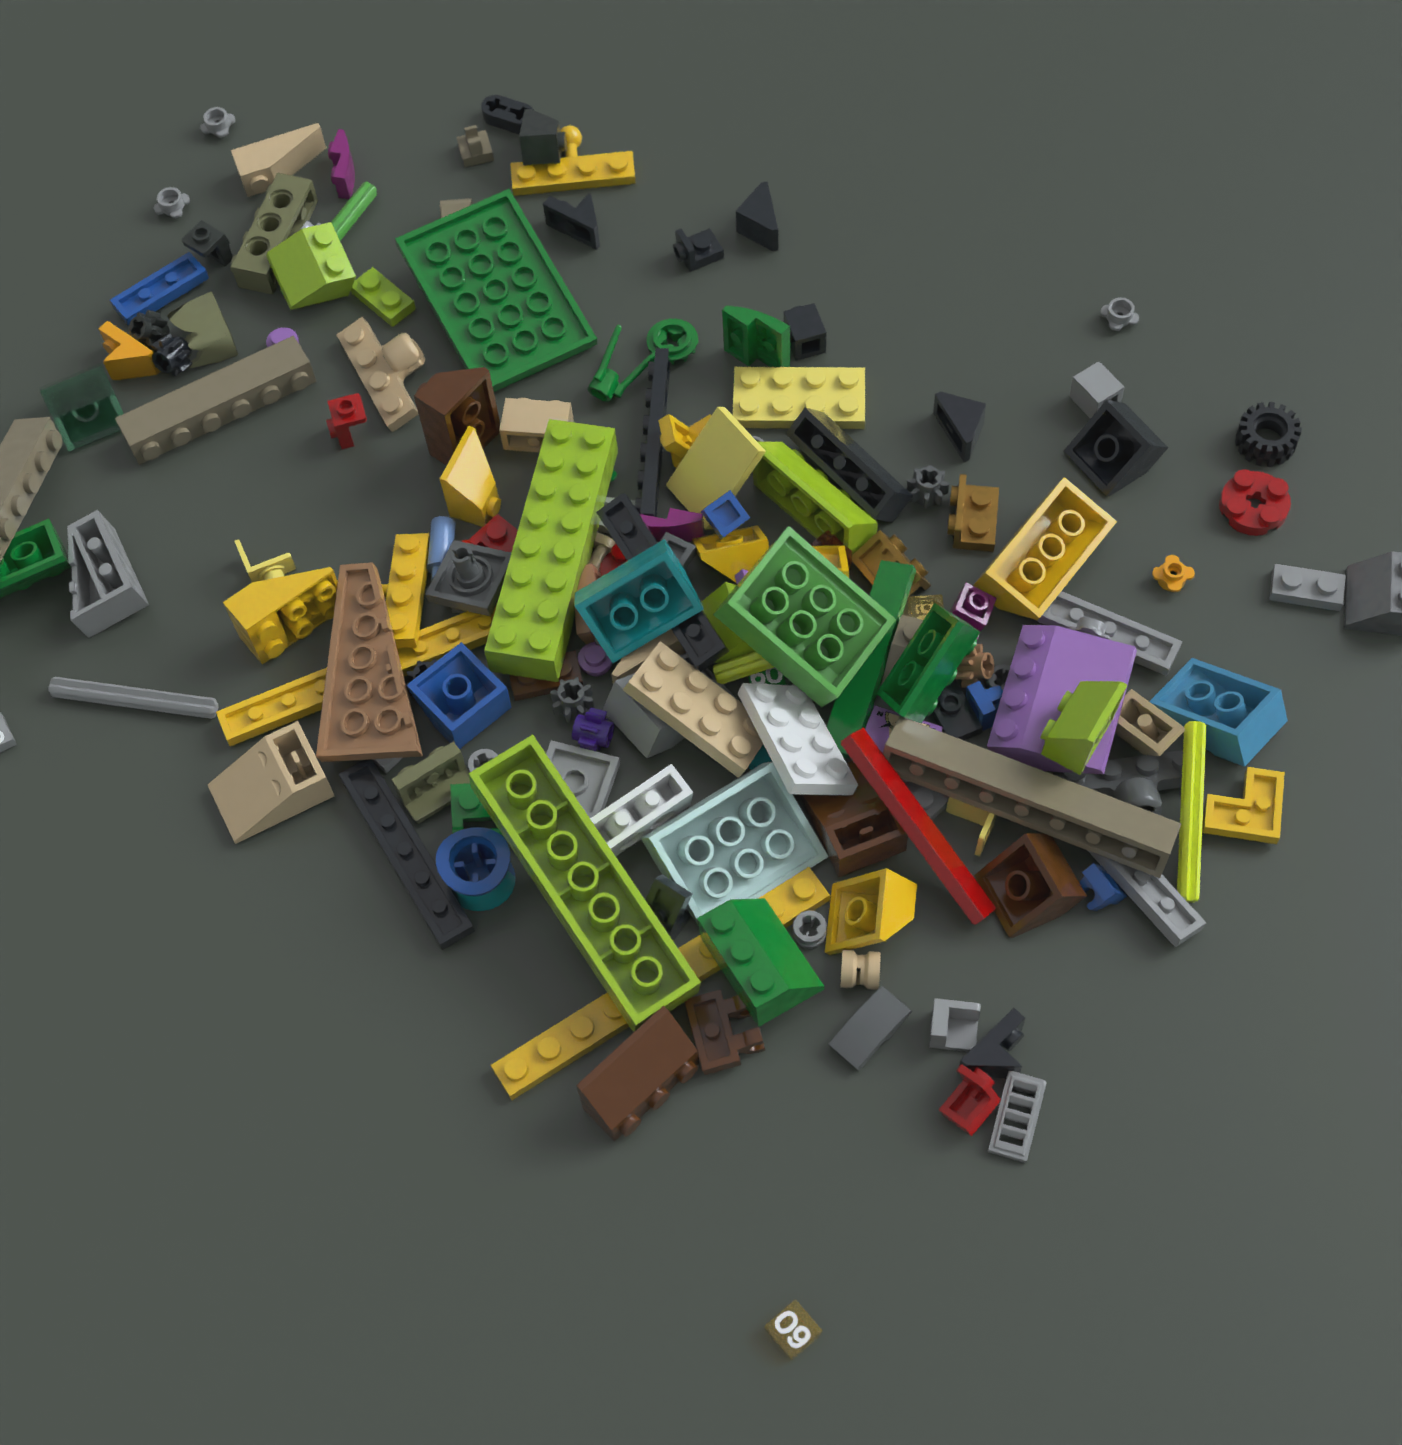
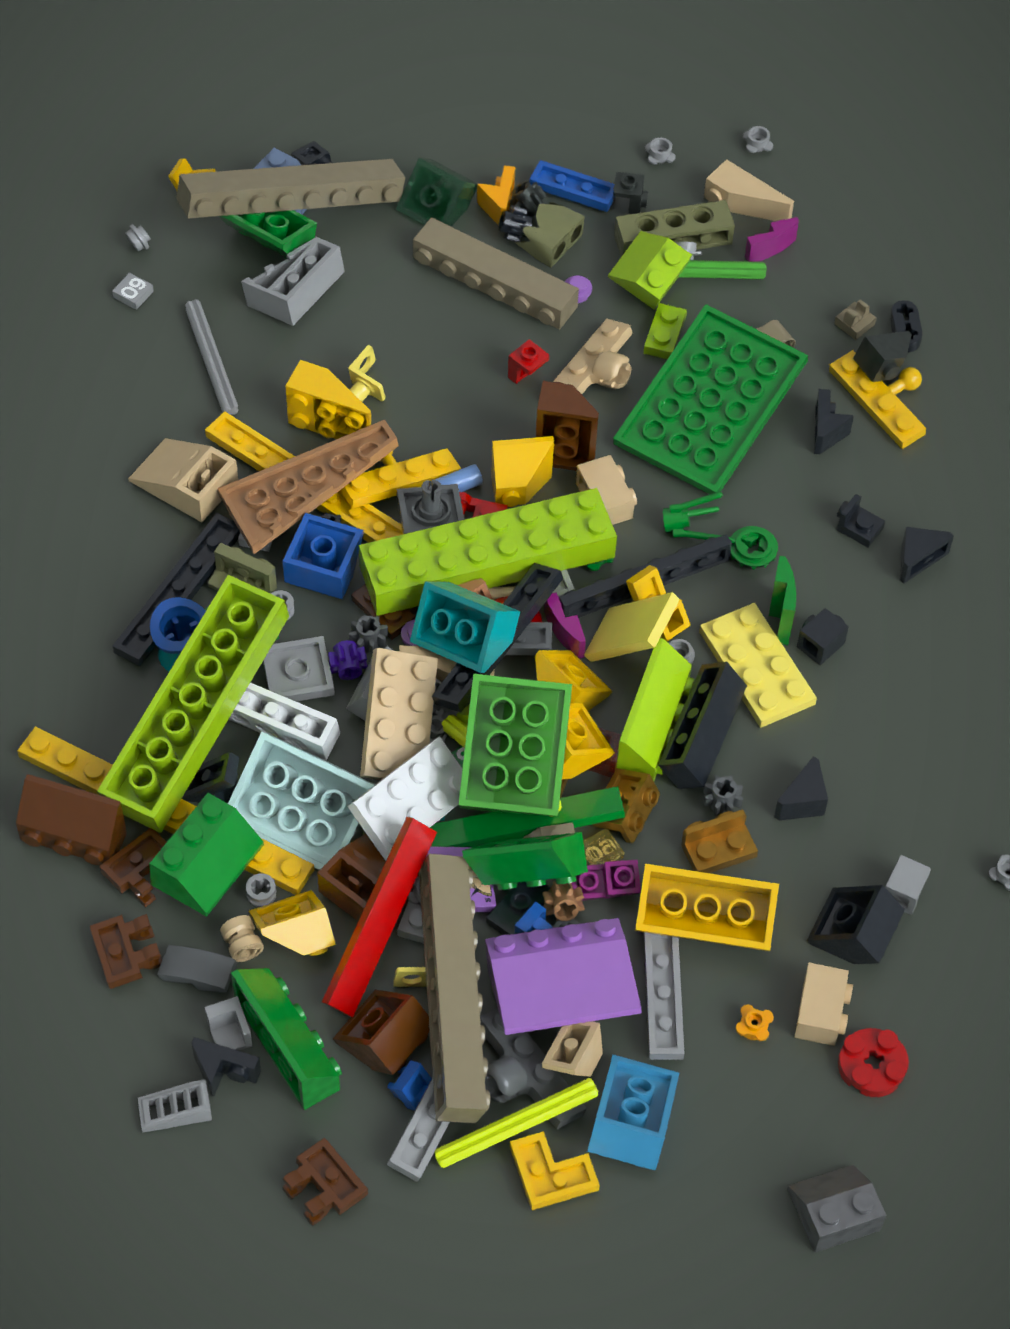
camera: 55 degrees right, 5 degrees down
blue tile [701,490,750,539] -> none
red bracket [939,1064,1001,1136] -> none
lime slope [1040,681,1127,775] -> none
light grey plate [1069,617,1111,640] -> none
black tyre [1235,402,1302,467] -> none
light grey plate [1269,564,1346,611] -> none
none -> reddish brown plate [90,914,162,989]
none -> green slope [231,968,342,1110]
none -> reddish brown plate [283,1137,368,1226]
none -> tan brick [794,962,853,1046]

